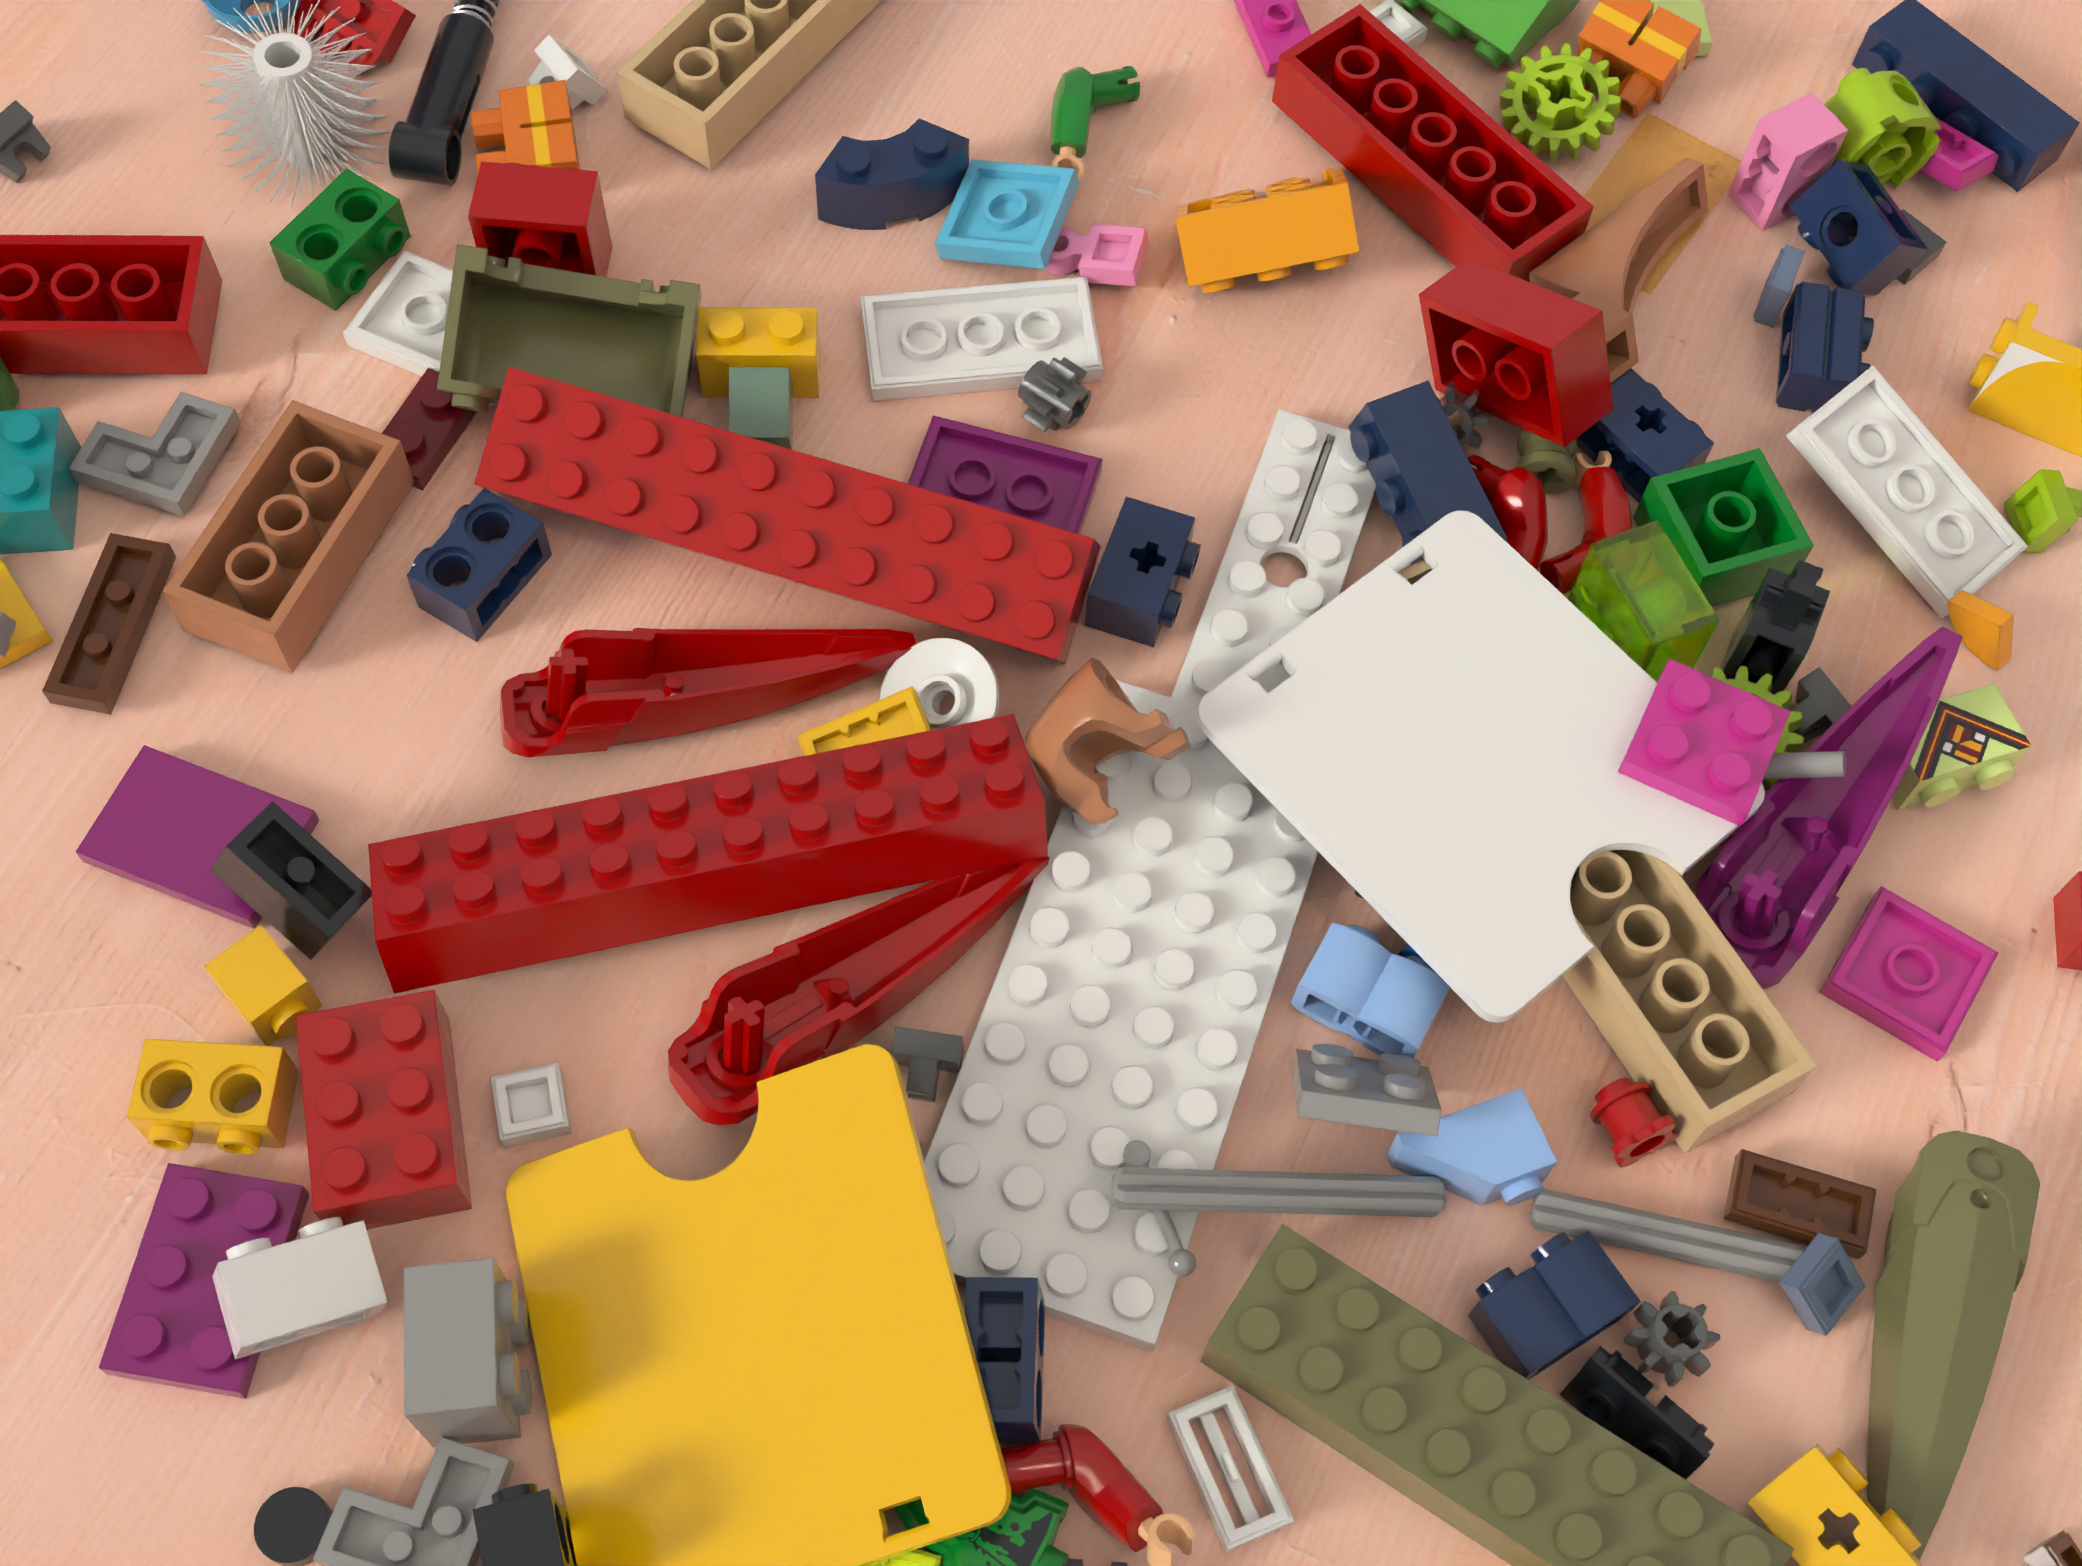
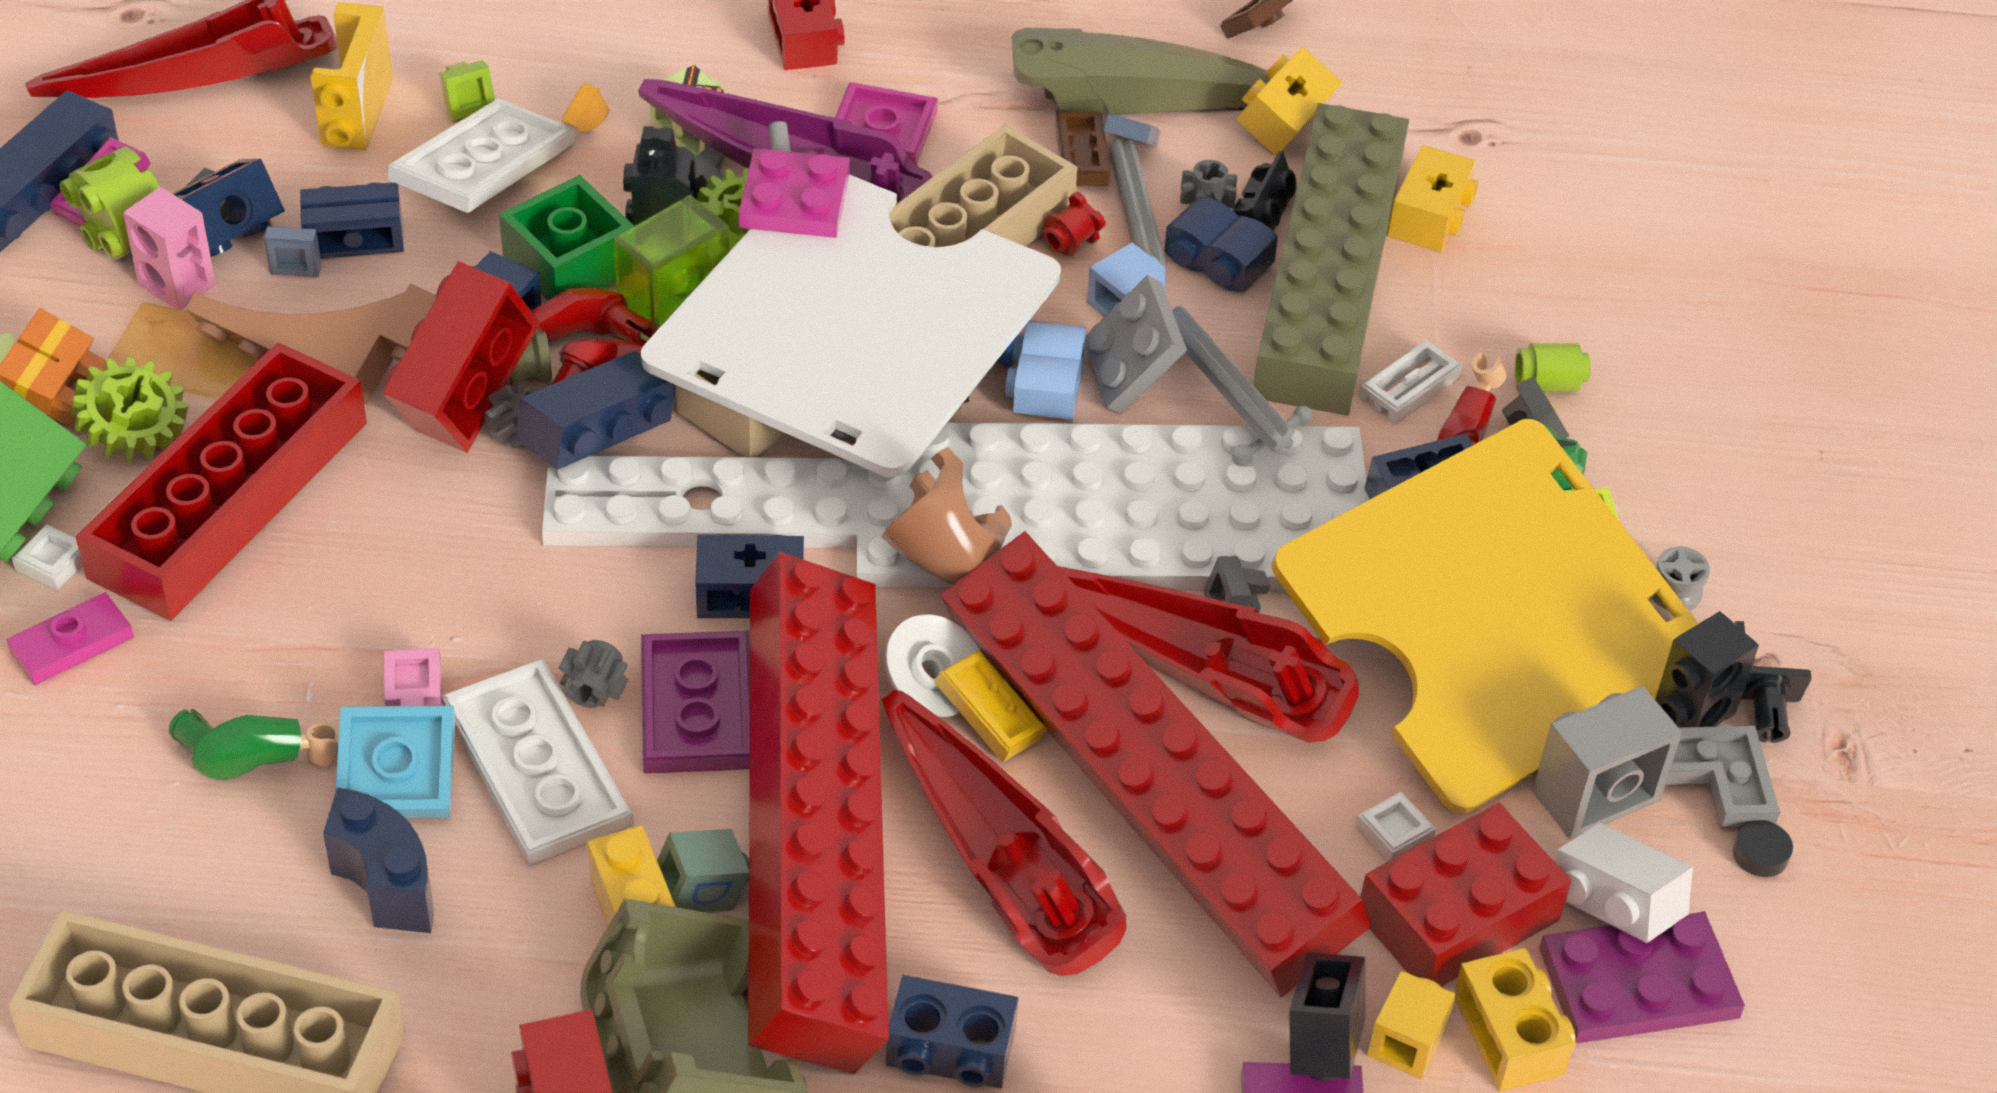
camera: 110 degrees left, 15 degrees down
light orange wedge [1175,166,1359,293] -> none

